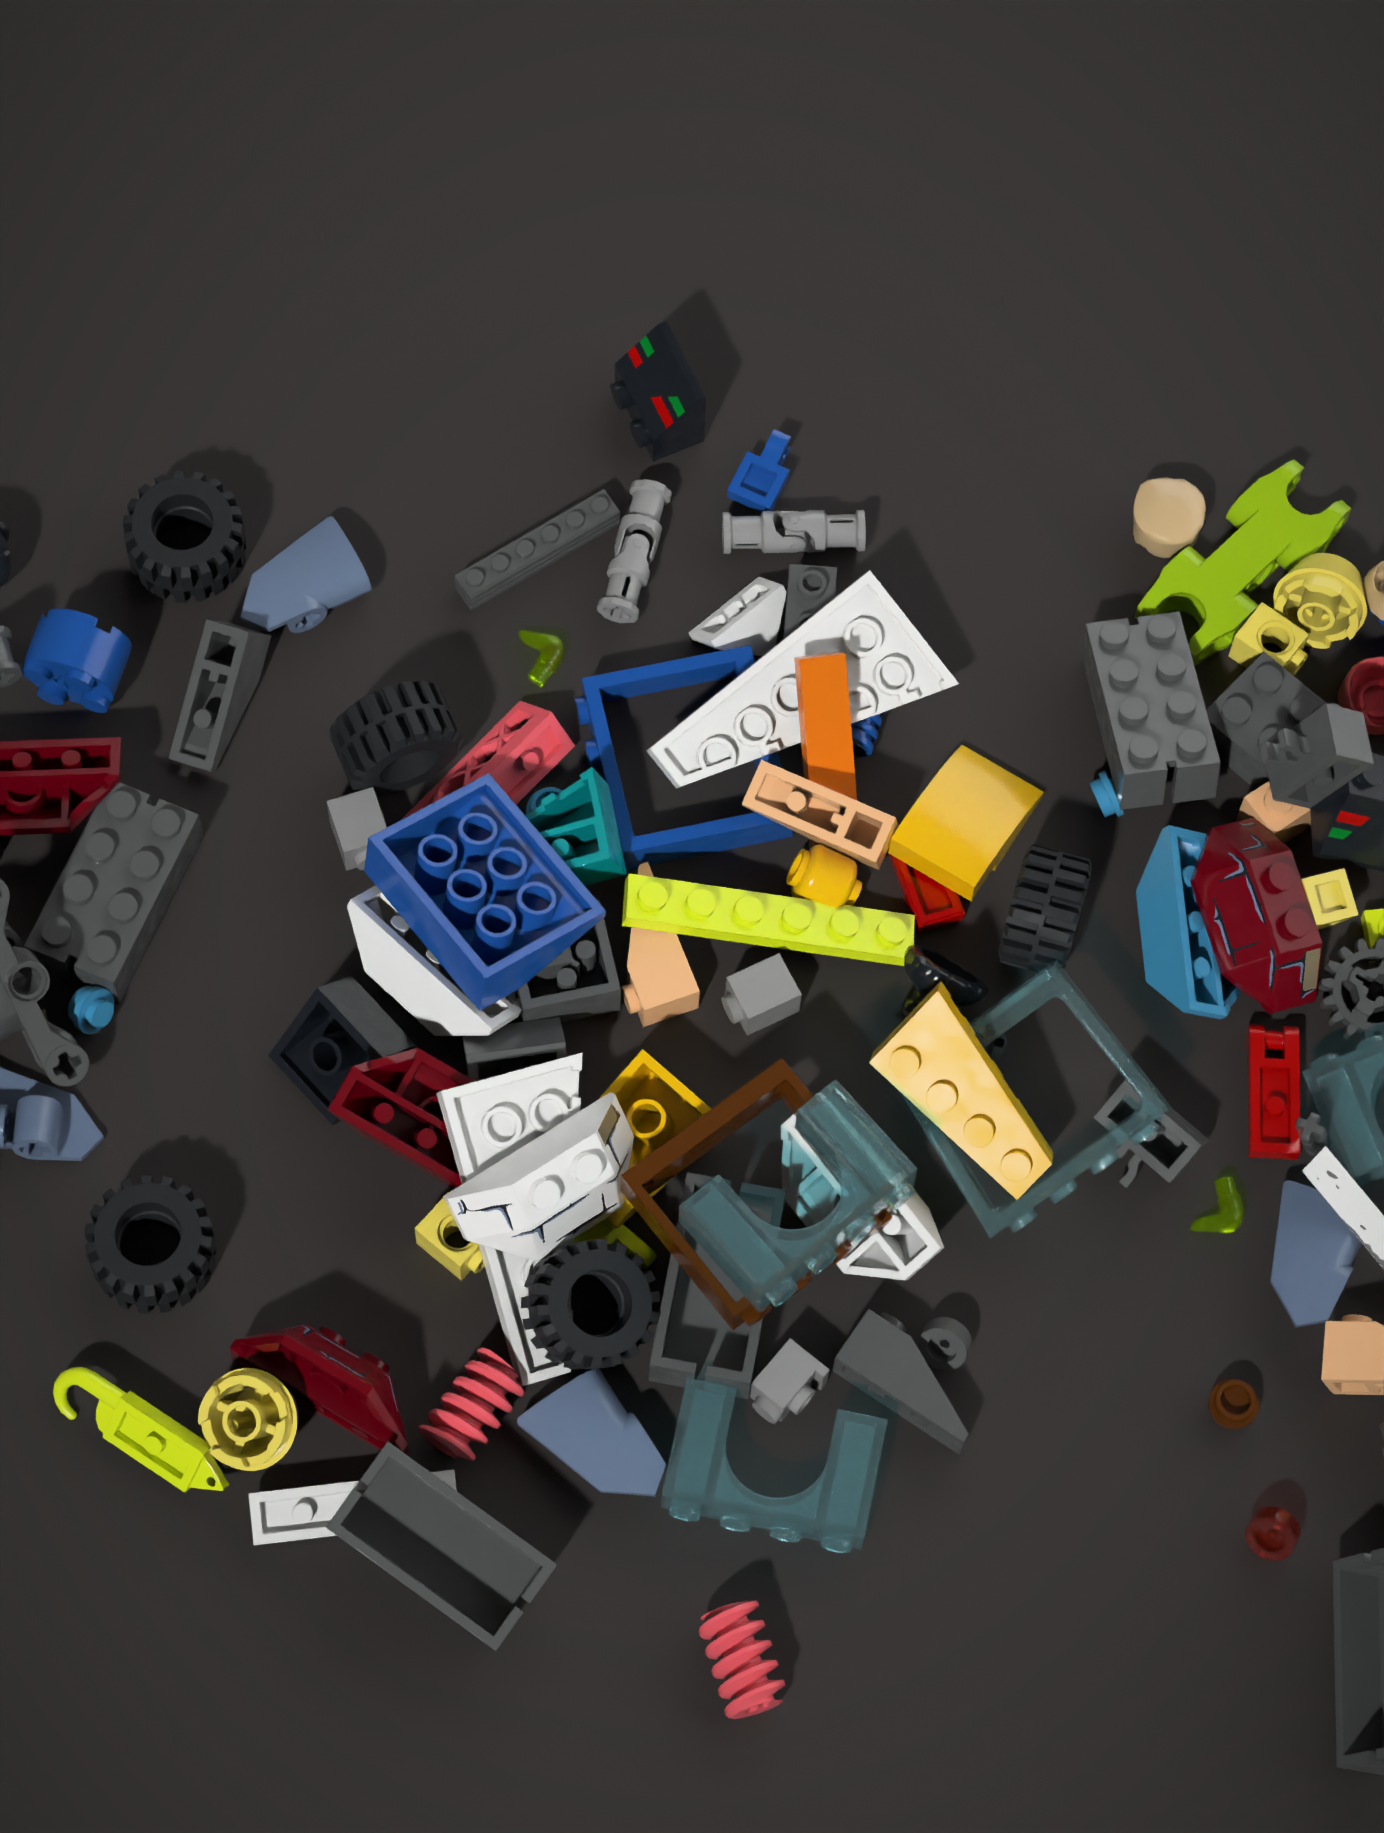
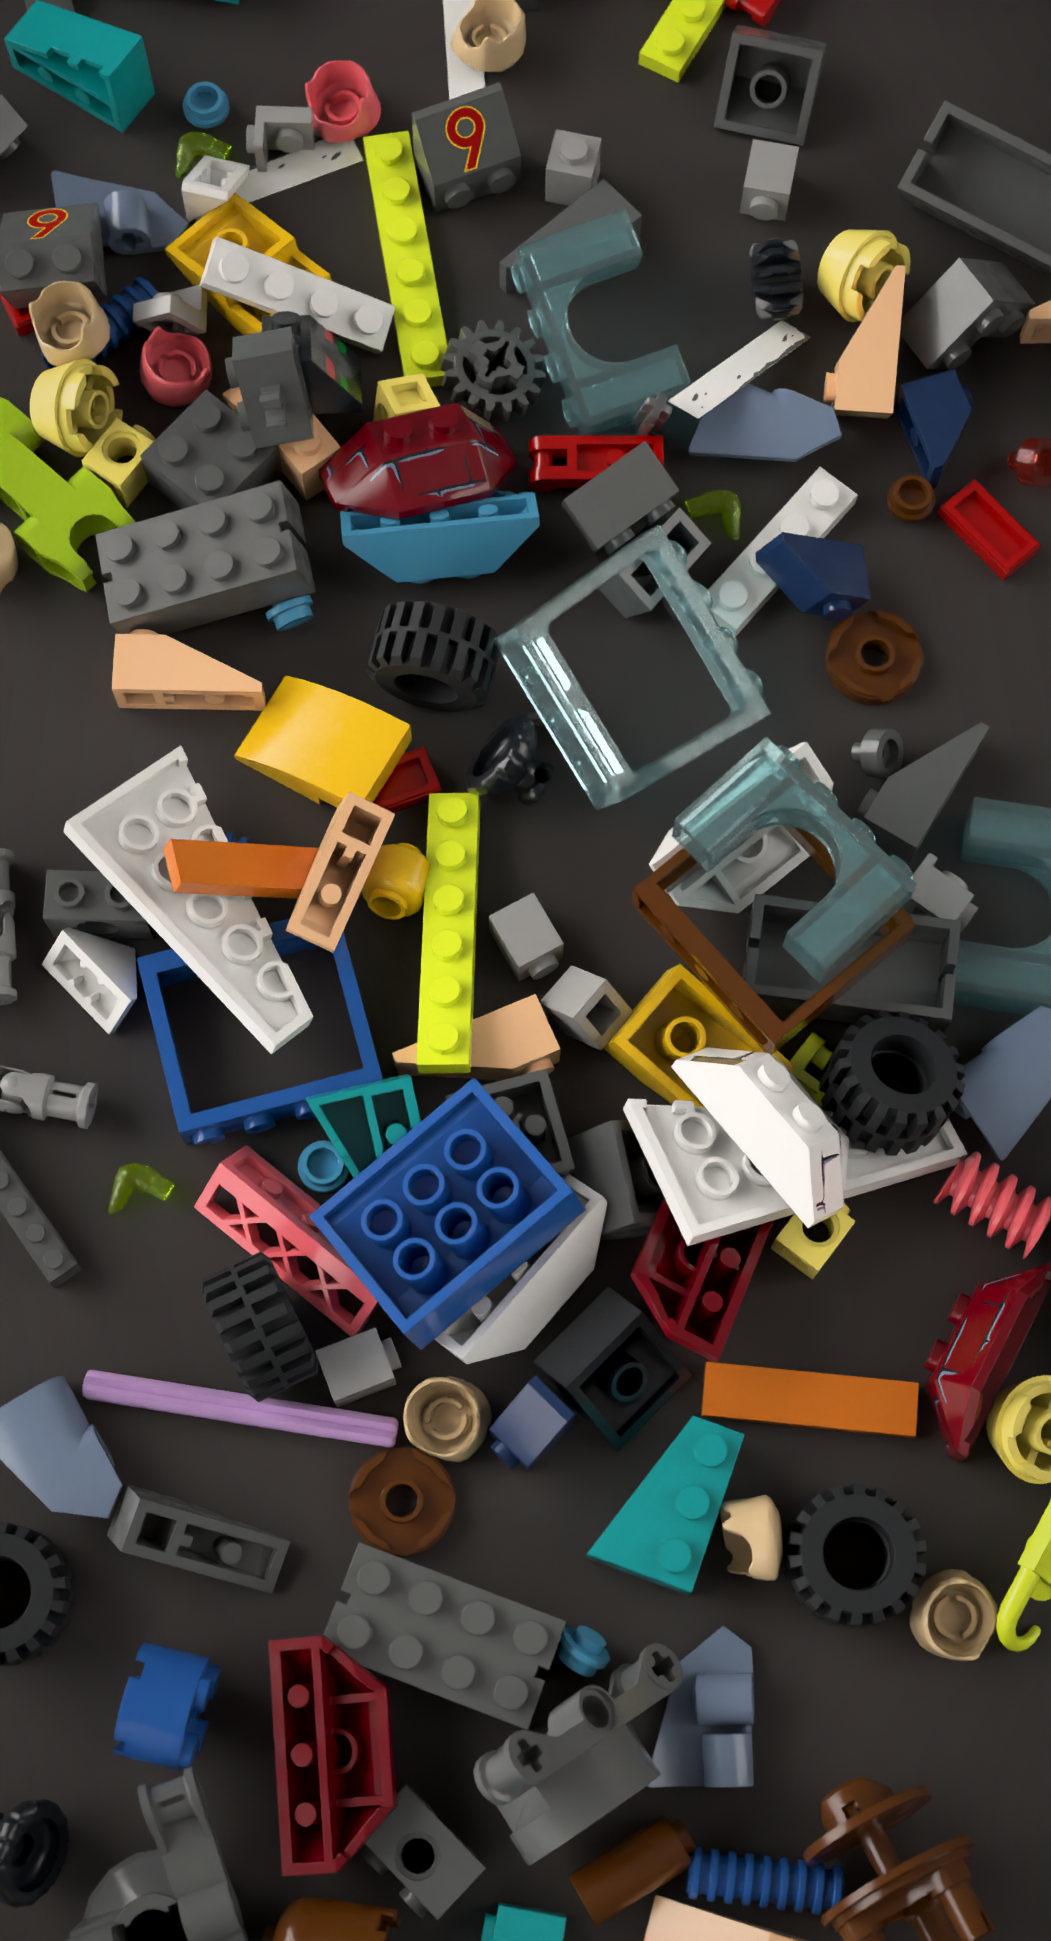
camera: 90 degrees left, 5 degrees up
yellow wedge [869,981,1053,1200] -> none
none -> lavender axle [82,1370,399,1448]
none -> light nougat slope [112,629,267,711]
none -> reddish brown tile [348,1447,456,1557]
none -> tan hair [403,1376,492,1462]
none -> dark blue slope [489,1375,575,1472]
none -> light grey brick [540,965,633,1050]
none -> dark grey brick [561,441,680,555]
none -> teal wedge [585,1416,745,1596]
none -> white plate [697,467,857,638]
none -> orange tile [701,1362,919,1438]
none -> tan hair [720,1495,783,1581]
none -> dark blue slope [755,532,871,621]
none -> reddish brown tile [825,610,924,706]
none -> dark blue slope [894,369,974,488]
none -> tan hair [910,1569,998,1661]
none -> red tile [937,479,1041,581]

